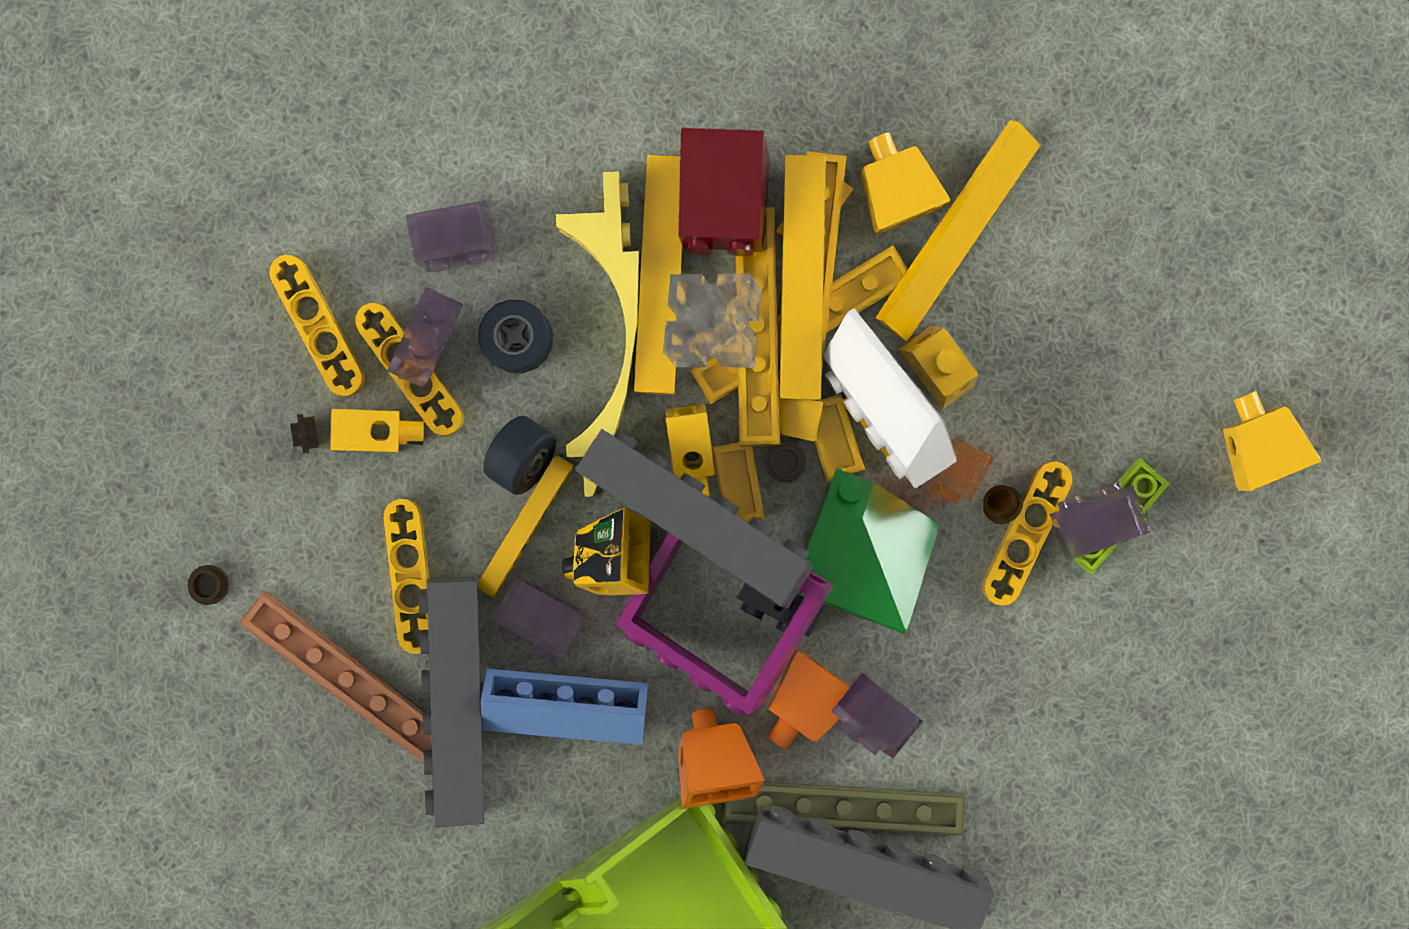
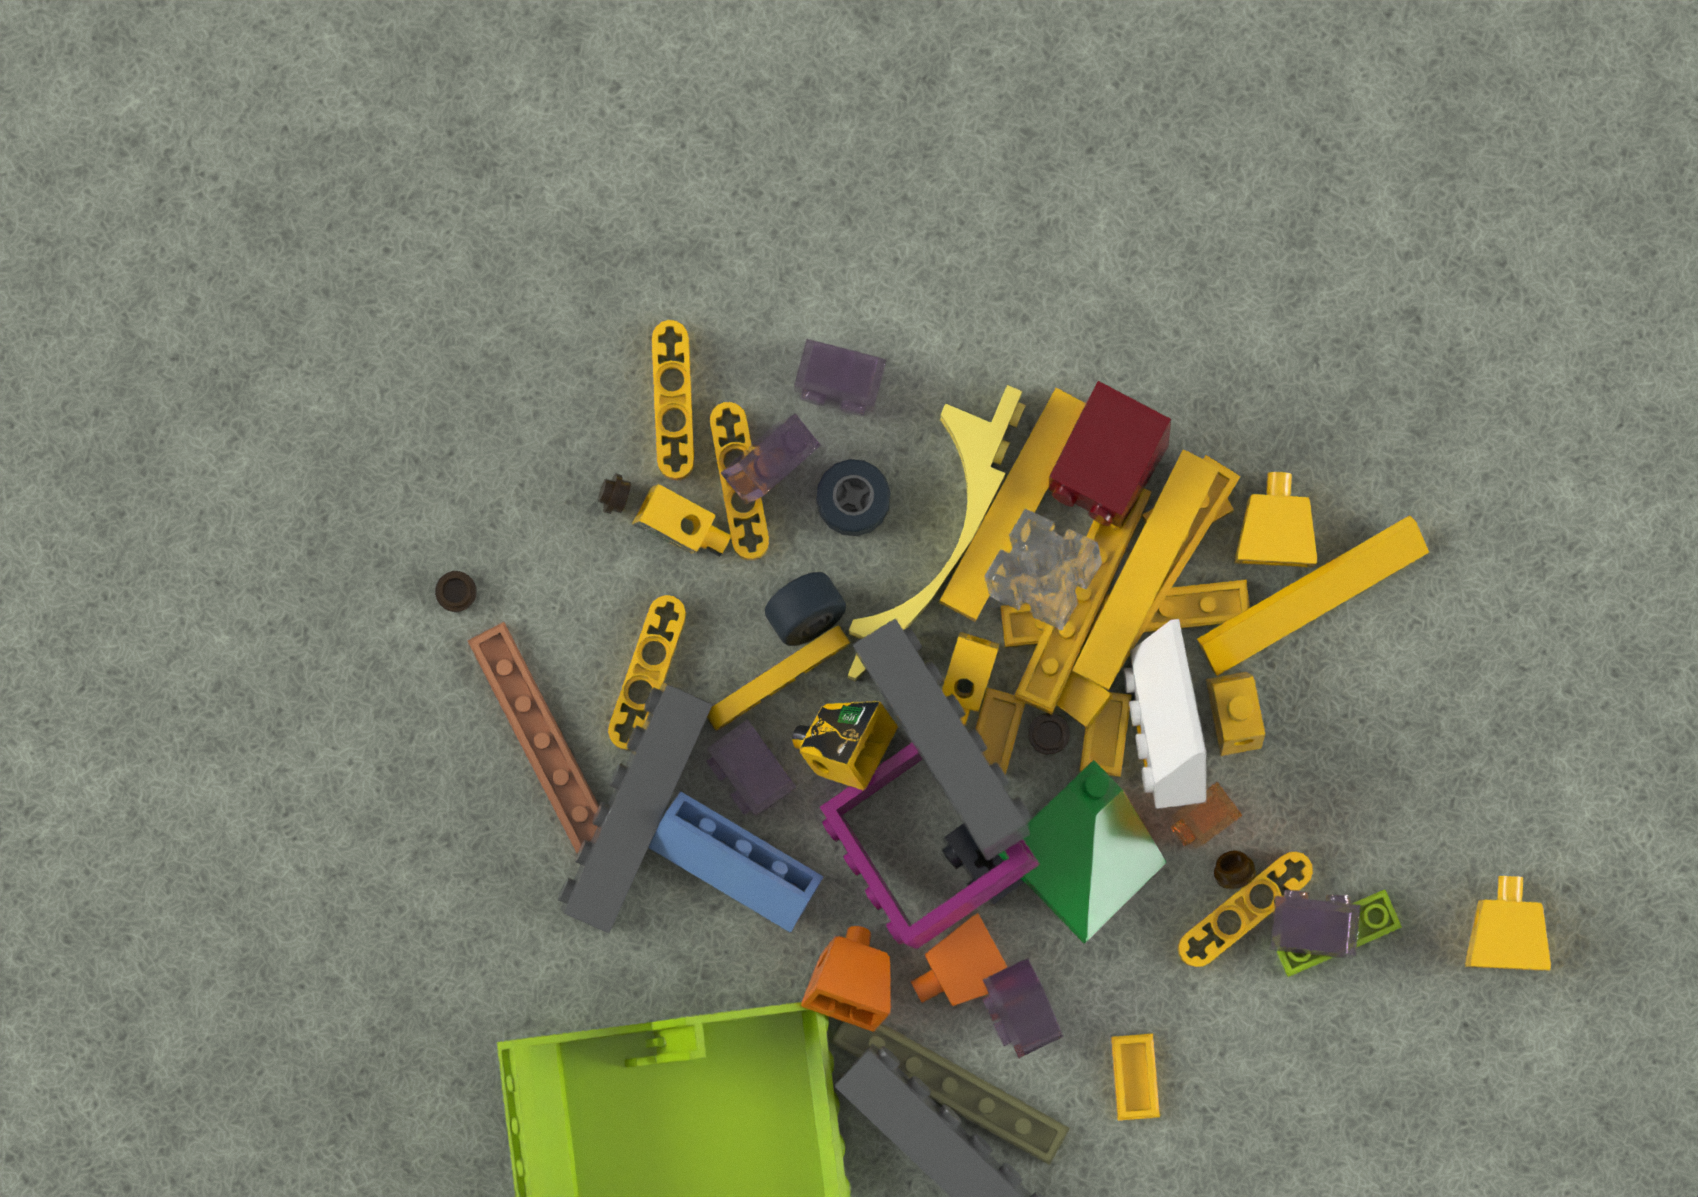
camera: 30 degrees right, 5 degrees down
none -> yellow tile [1111,1034,1160,1121]

